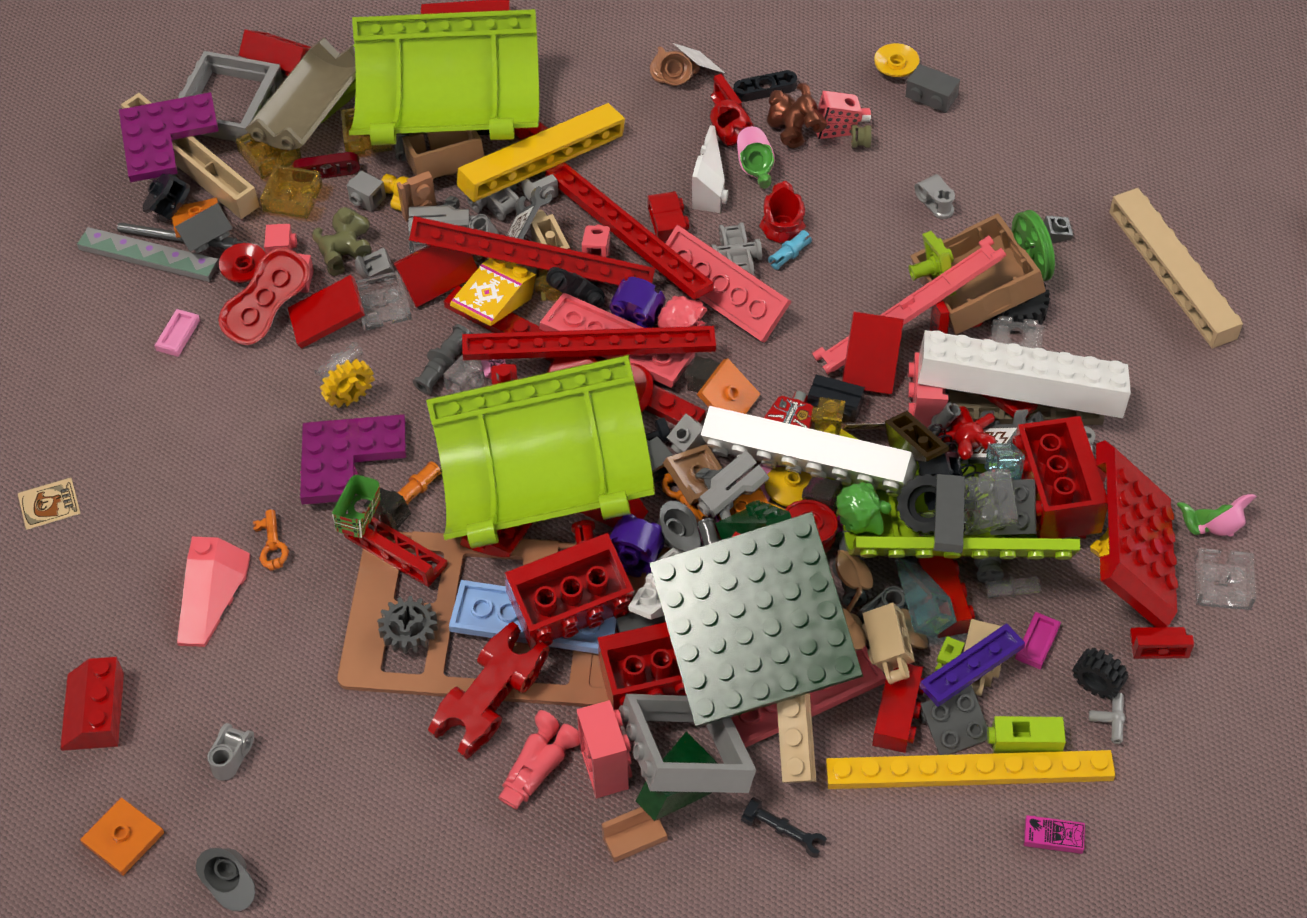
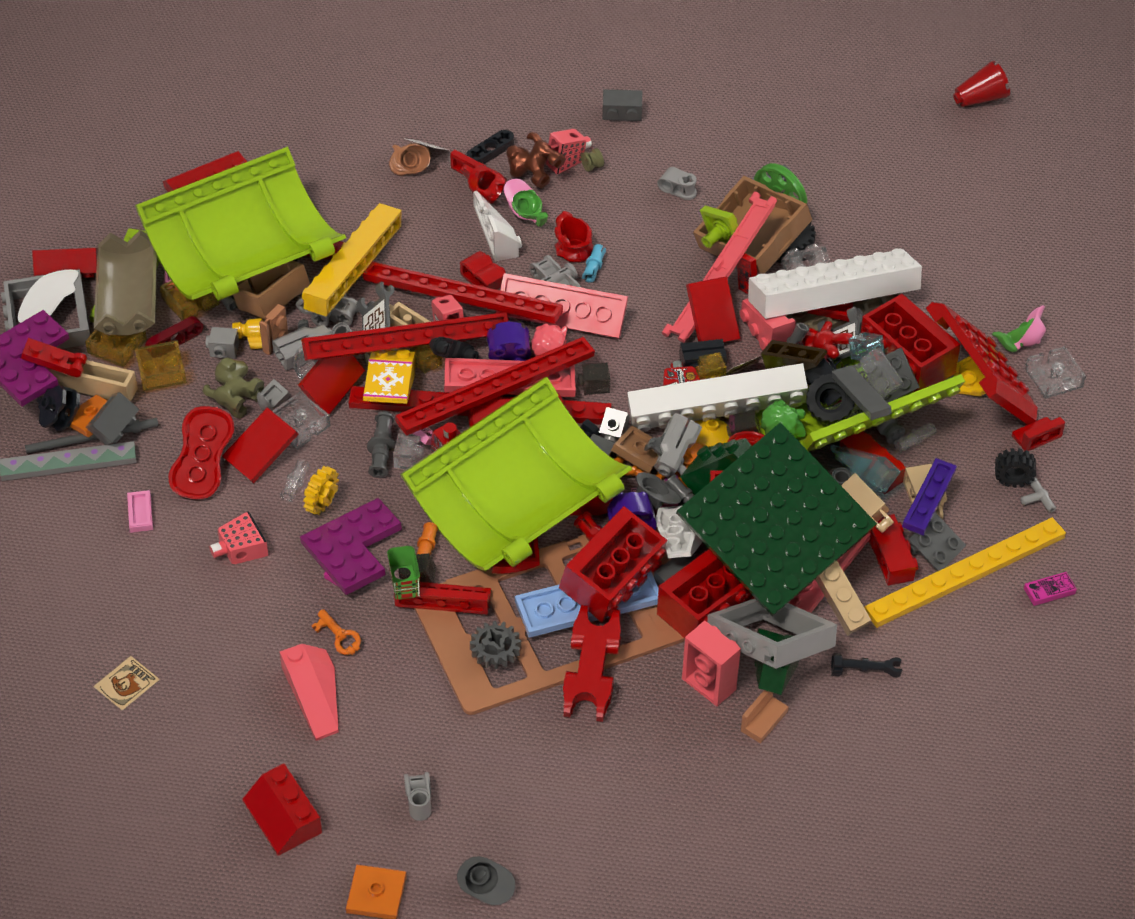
camera: 30 degrees left, 5 degrees down
red dish [219,243,266,282] -> none
coral brick [264,224,297,253] -> none
coral piece [498,710,580,810] -> none
light grey plate [521,174,559,204] -> none
orange plate [697,358,760,414] -> none
yellow dish [874,43,919,77] -> none
lime piece [934,636,965,672] -> none
lime brick [987,716,1066,753] -> none
dark pink tile [1015,612,1061,670] -> none
tan brick [1109,188,1243,349] -> none
none -> white sticker [18,269,78,323]
none -> red plate [20,338,87,377]
none -> coral torso [209,511,268,565]

